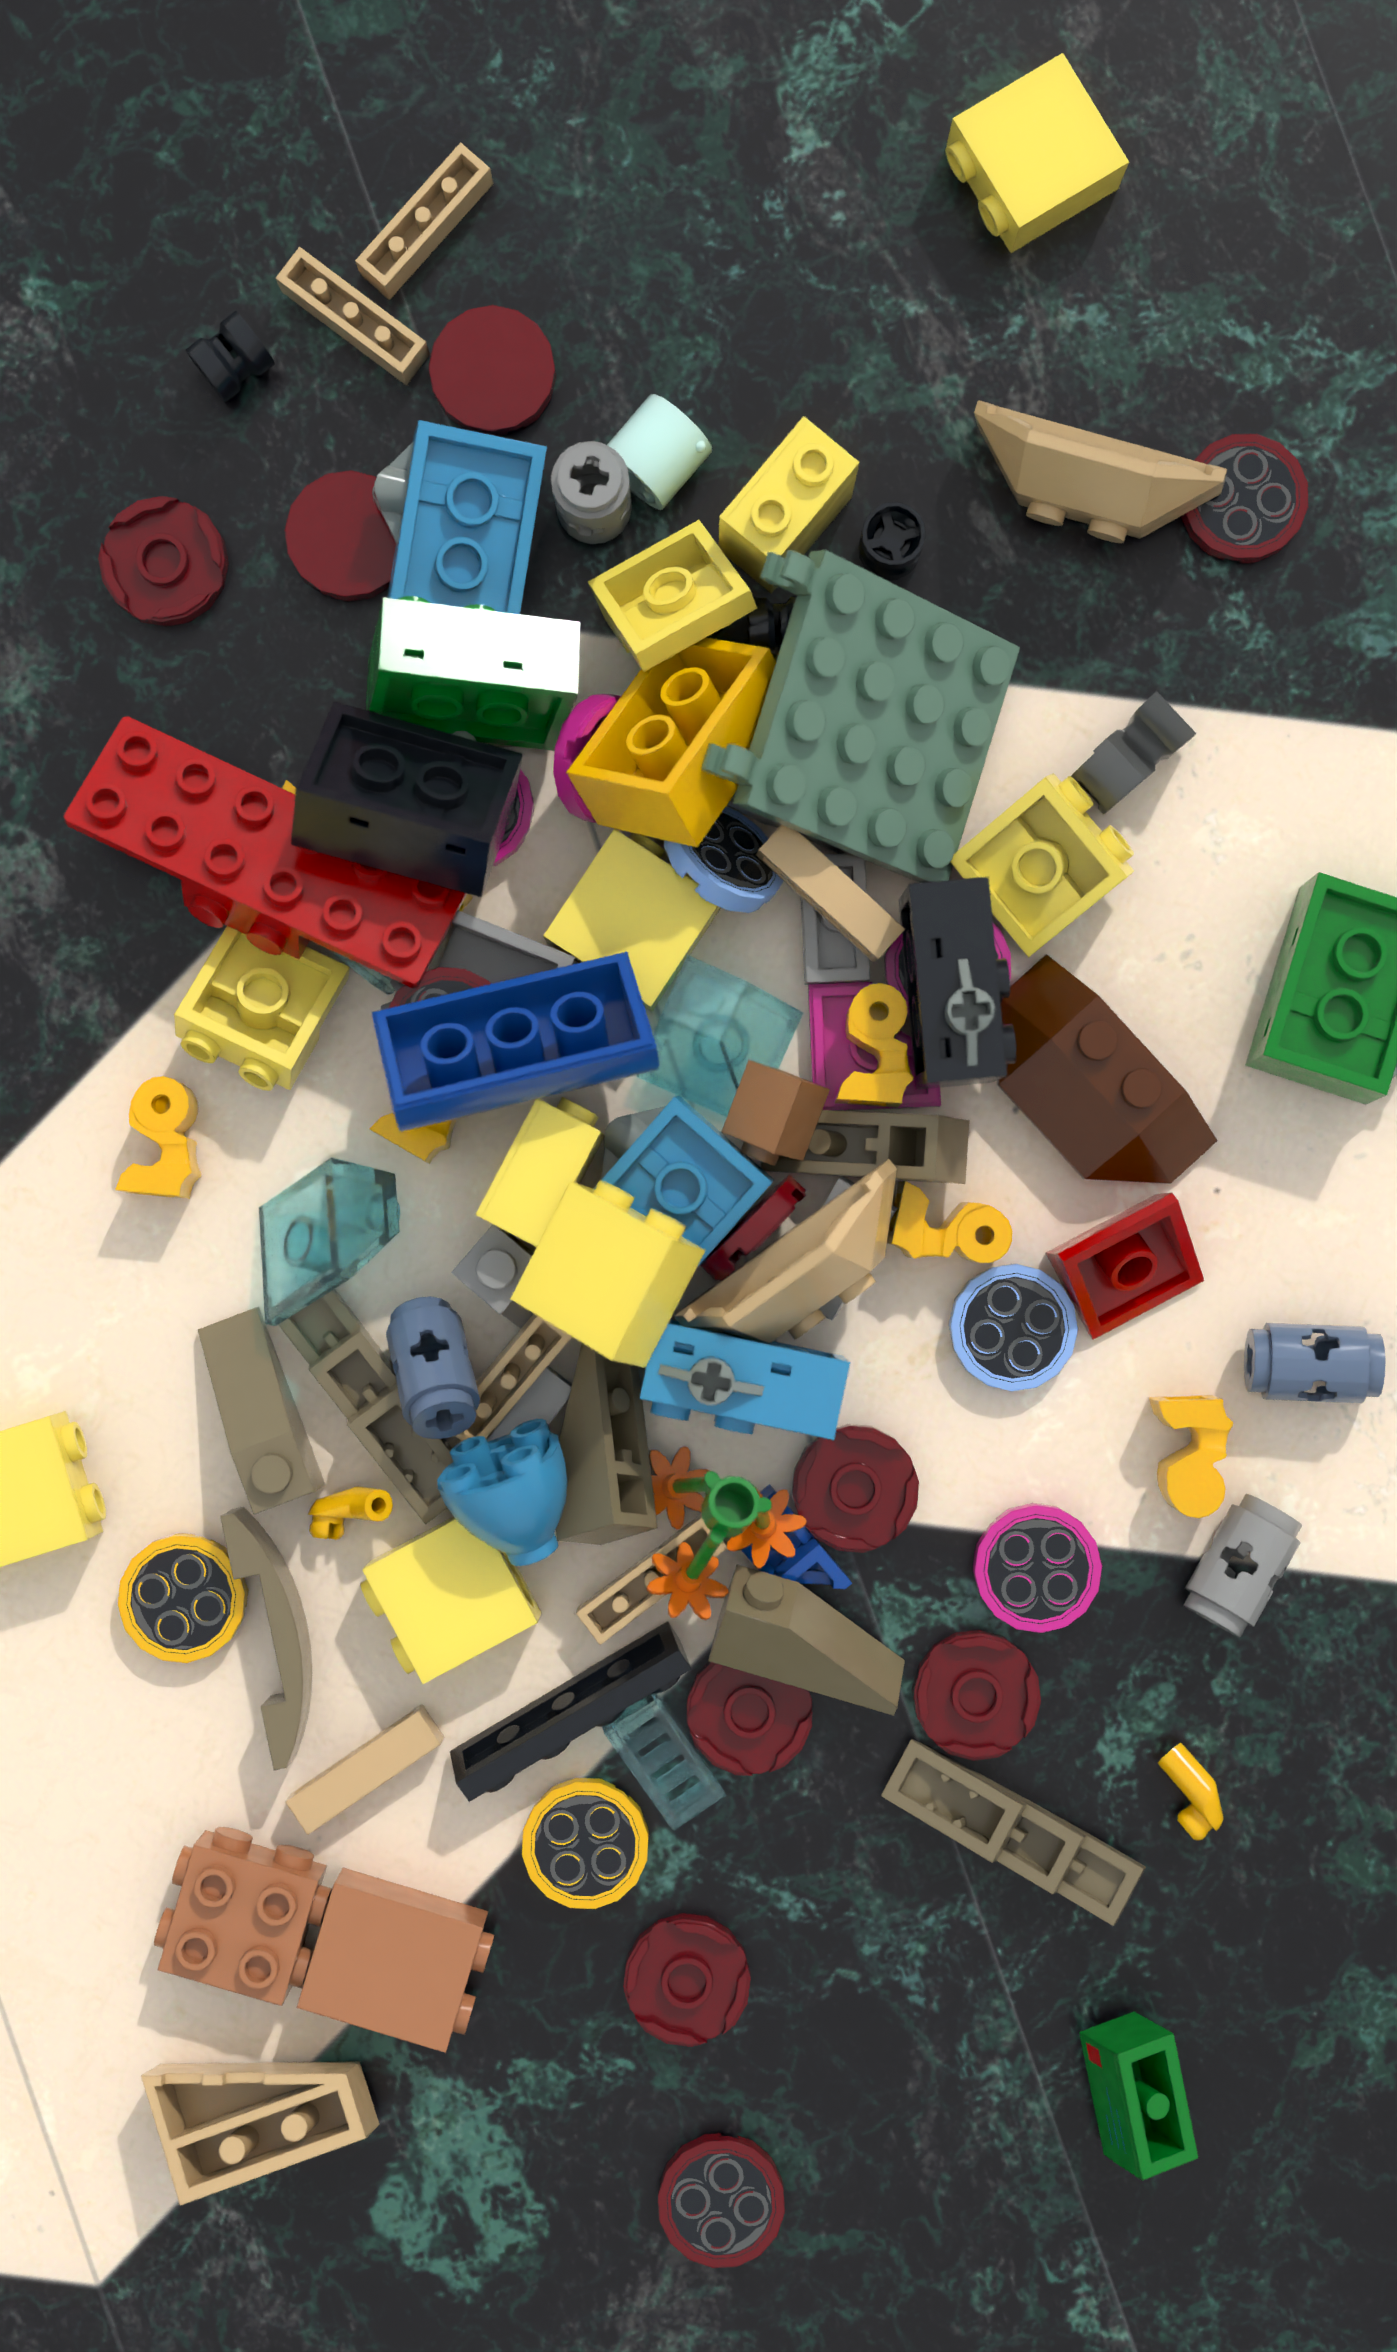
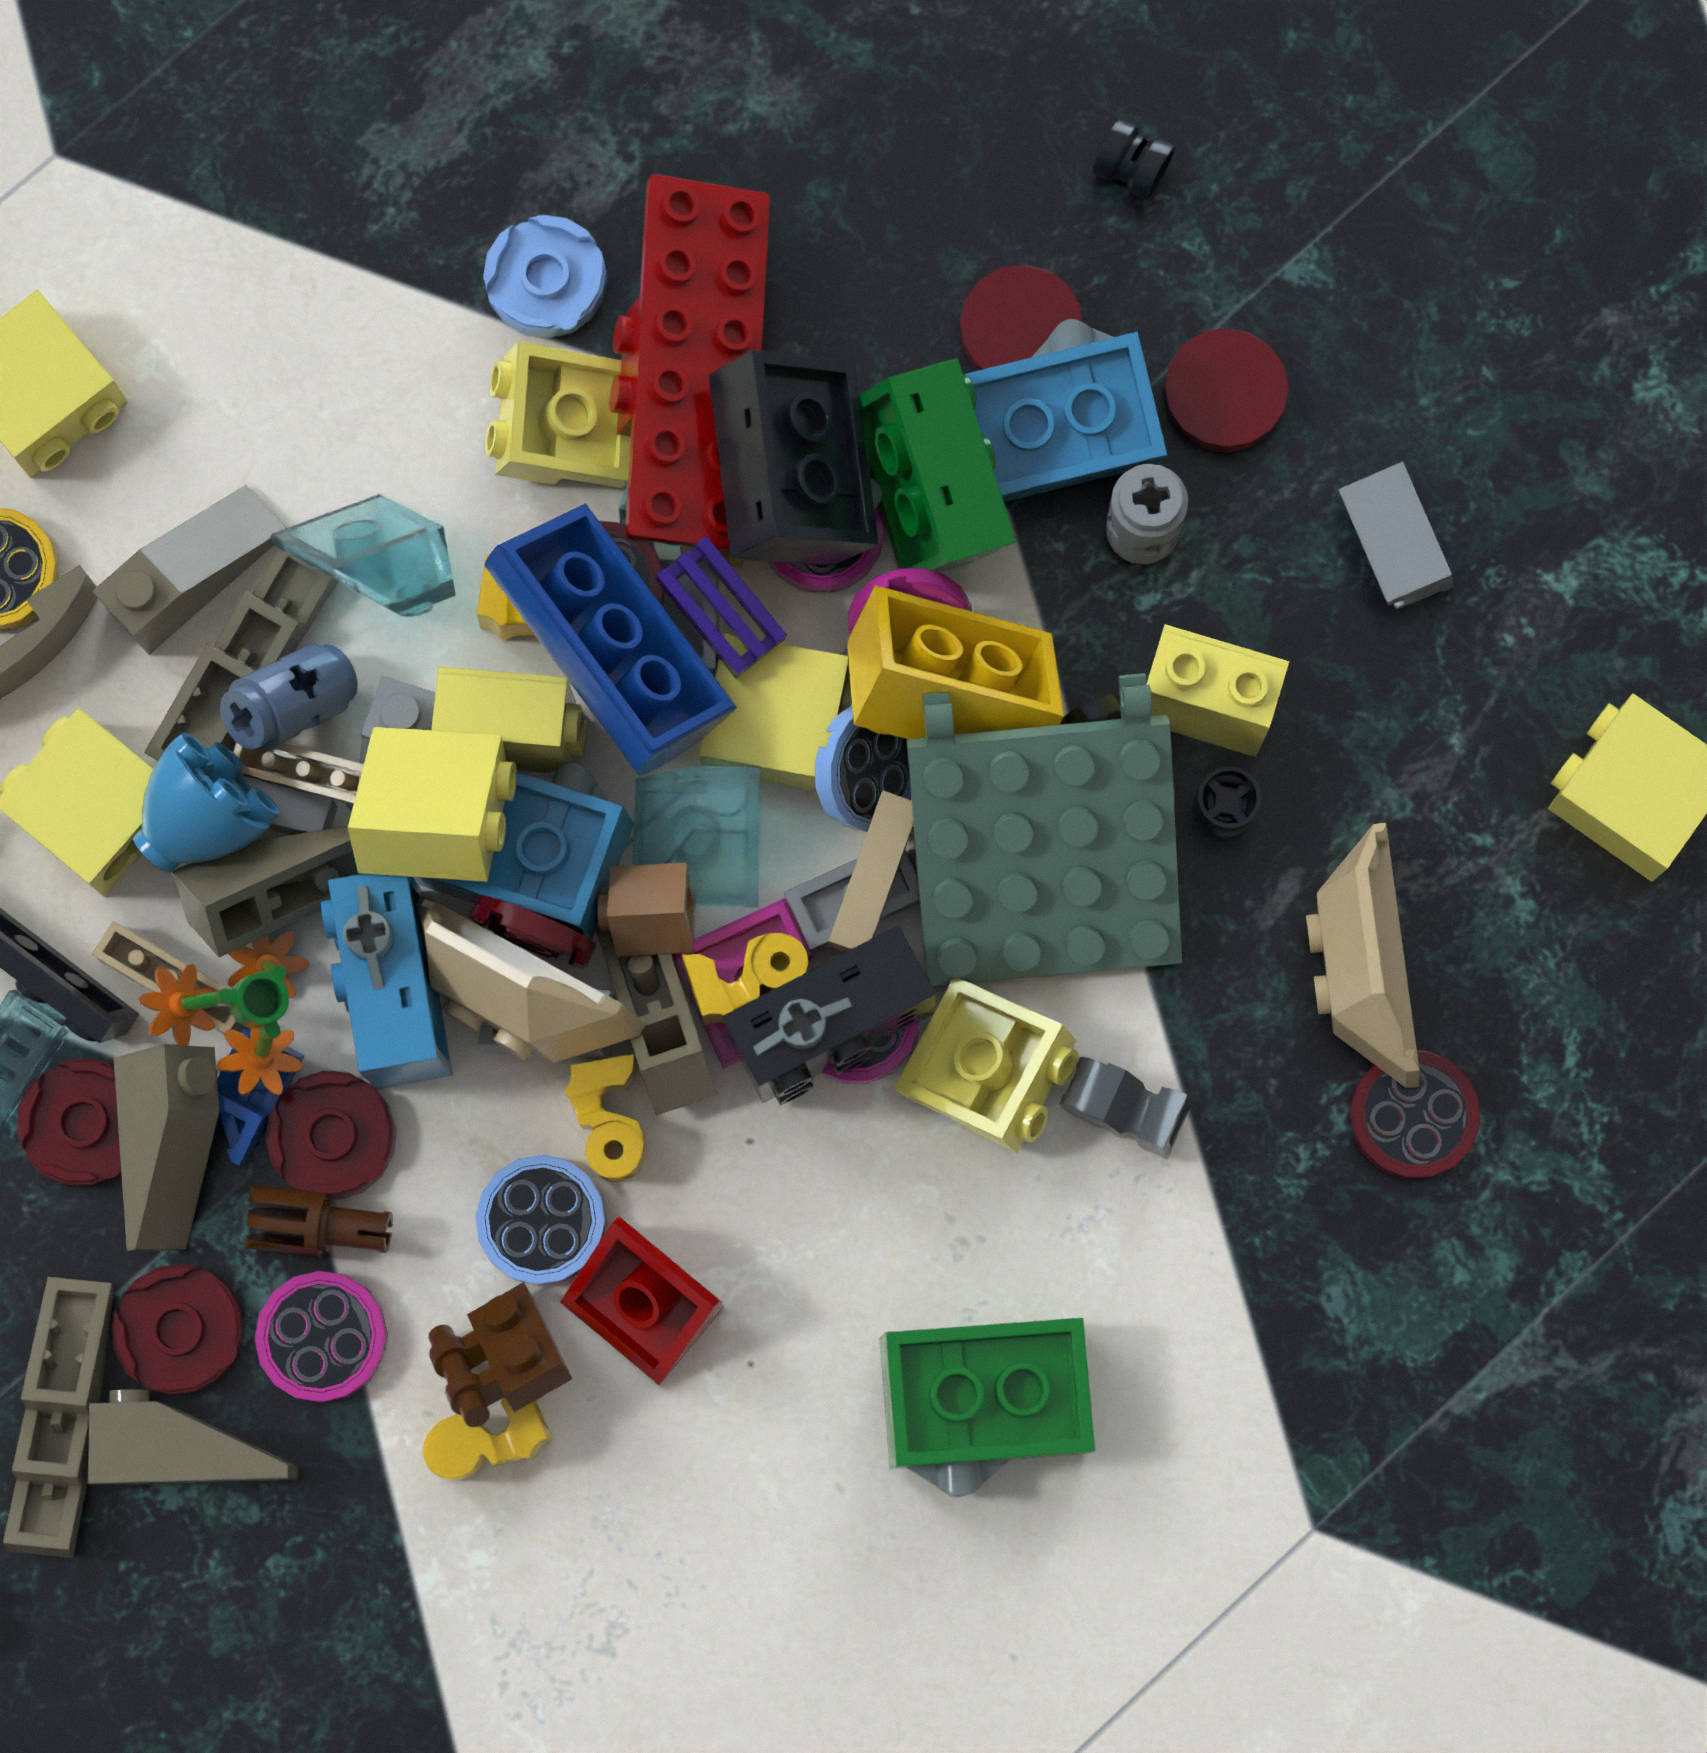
camera: 70 degrees right, 10 degrees down
dark red tile [98,496,229,627] -> none
yellow leg [115,1076,202,1199] -> none
tan piece [276,247,430,386] -> none
yellow arm [308,1486,393,1540] -> none
tan piece [355,142,493,300] -> none
light yellow plate [588,520,758,672] -> none
light aqua piece [607,394,712,510] -> none
reddish brown wedge [997,954,1217,1184] -> none
yellow arm [1157,1743,1223,1841] -> none
light grey piece [1183,1494,1302,1638] -> none
sand blue piece [1244,1323,1385,1403] -> none
none -> dark tan slope [88,1389,298,1485]
none -> reddish brown arm [245,1185,393,1257]
none -> reddish brown plate [428,1282,573,1427]
none -> light blue tile [483,215,608,339]
none -> dark purple tile [655,536,787,678]
none -> light grey hinge [1338,462,1454,609]

